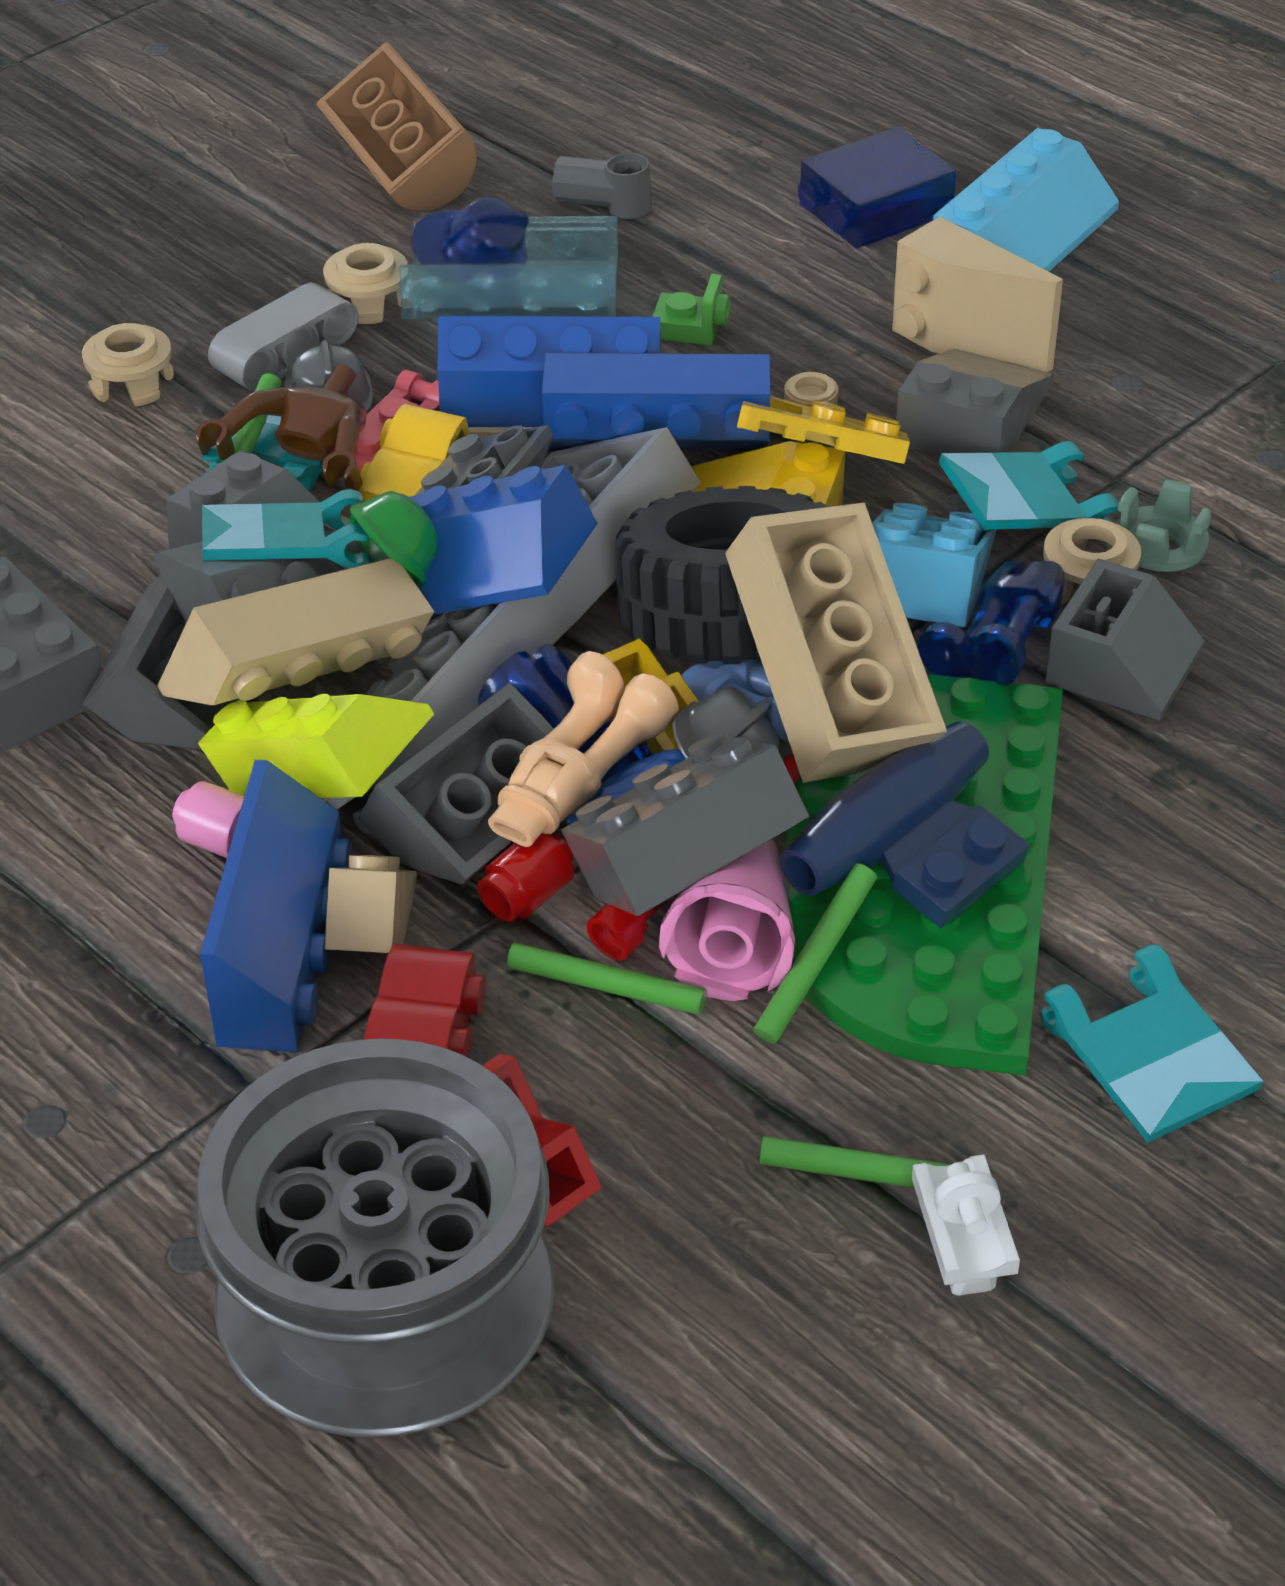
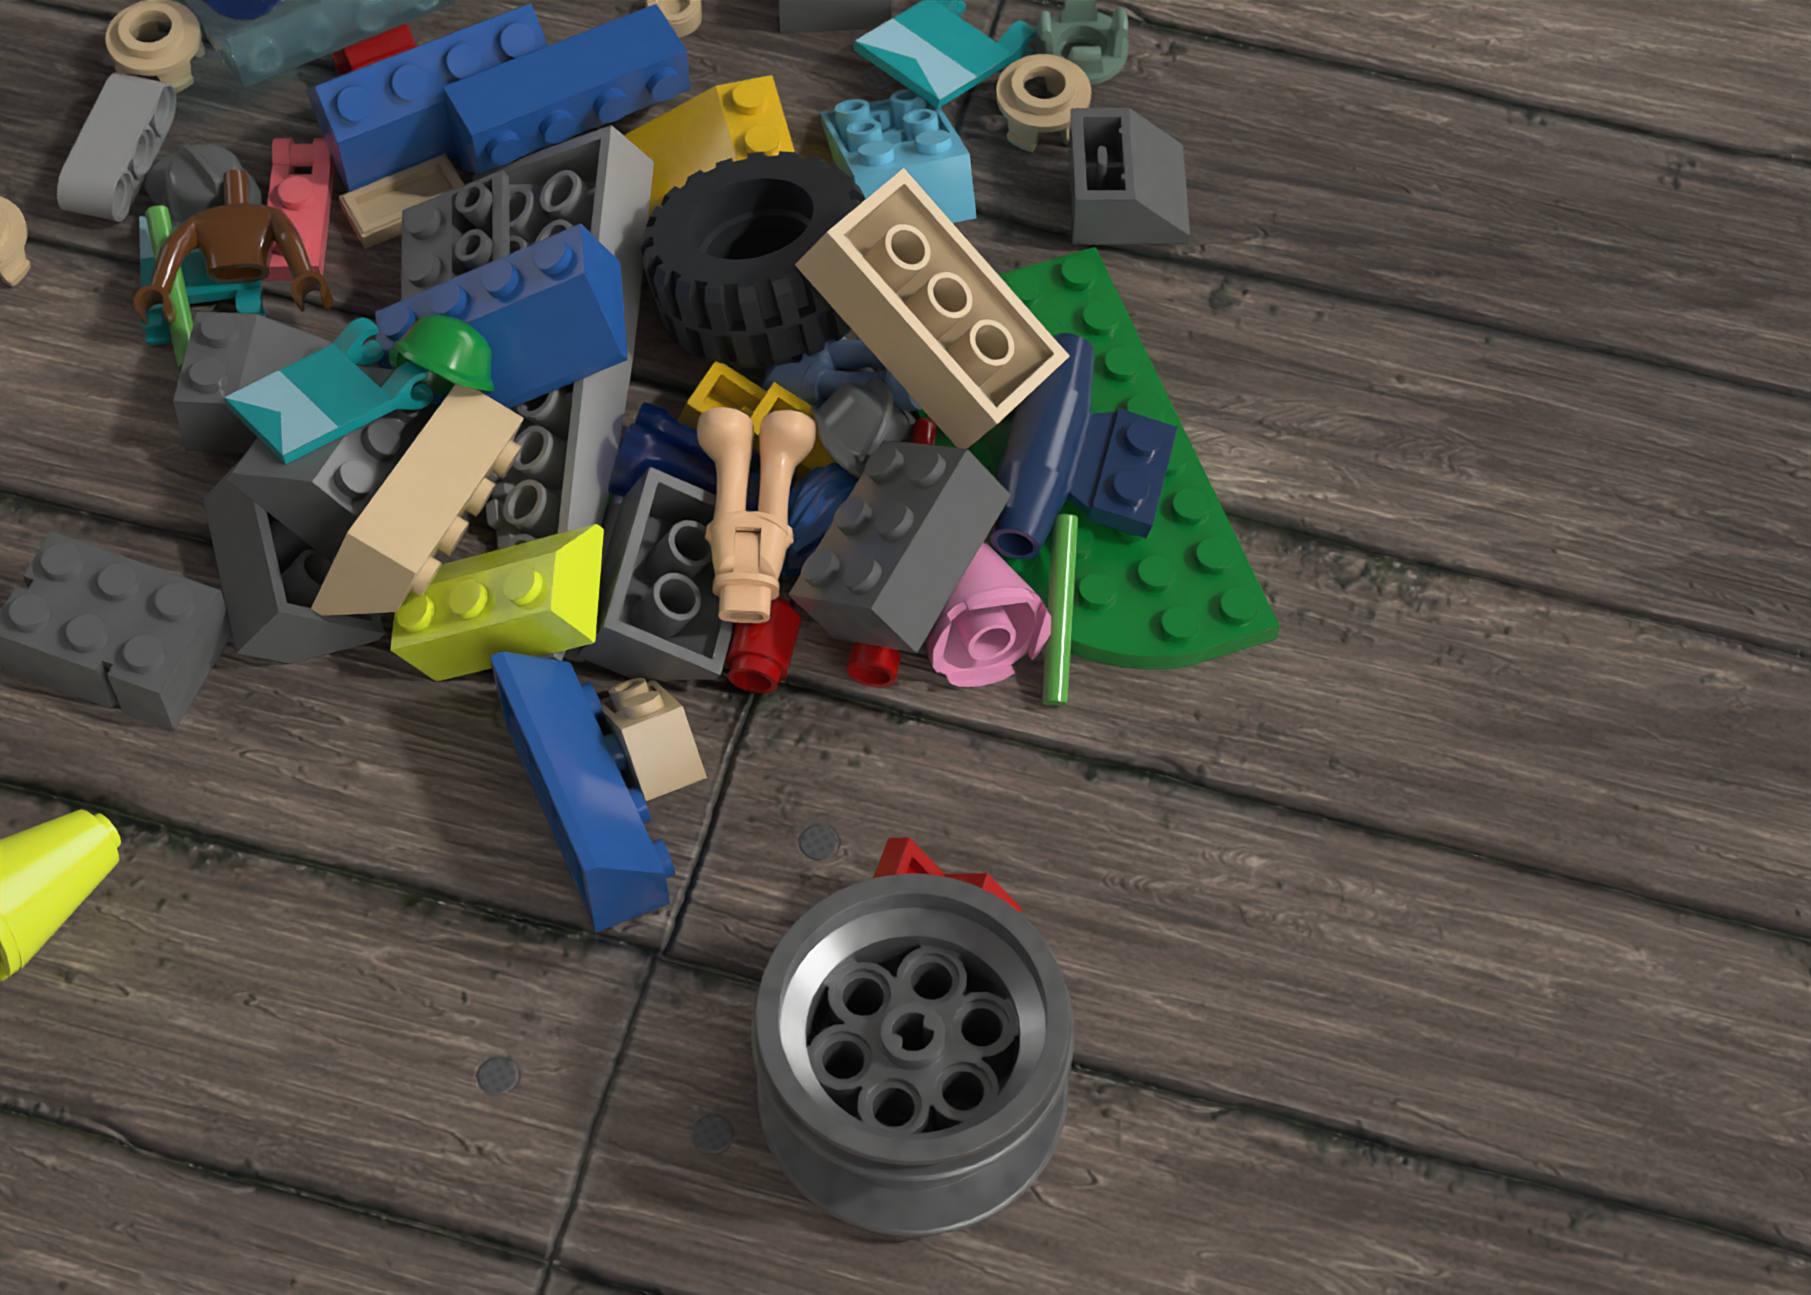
camera: 30 degrees left, 15 degrees up
bright pink brick [172,781,244,858] -> none
yellow brick [359,404,470,501] -> none
red brick [364,944,486,1058] -> none
bright green bar [507,942,707,1015] -> none
yellow wing [737,396,910,464] -> none
bright green bar [759,1136,952,1188] -> none
white hips [912,1154,1020,1296] -> none
clear blue piece [918,560,1065,687] -> none
teal flag [1040,944,1264,1143] -> none

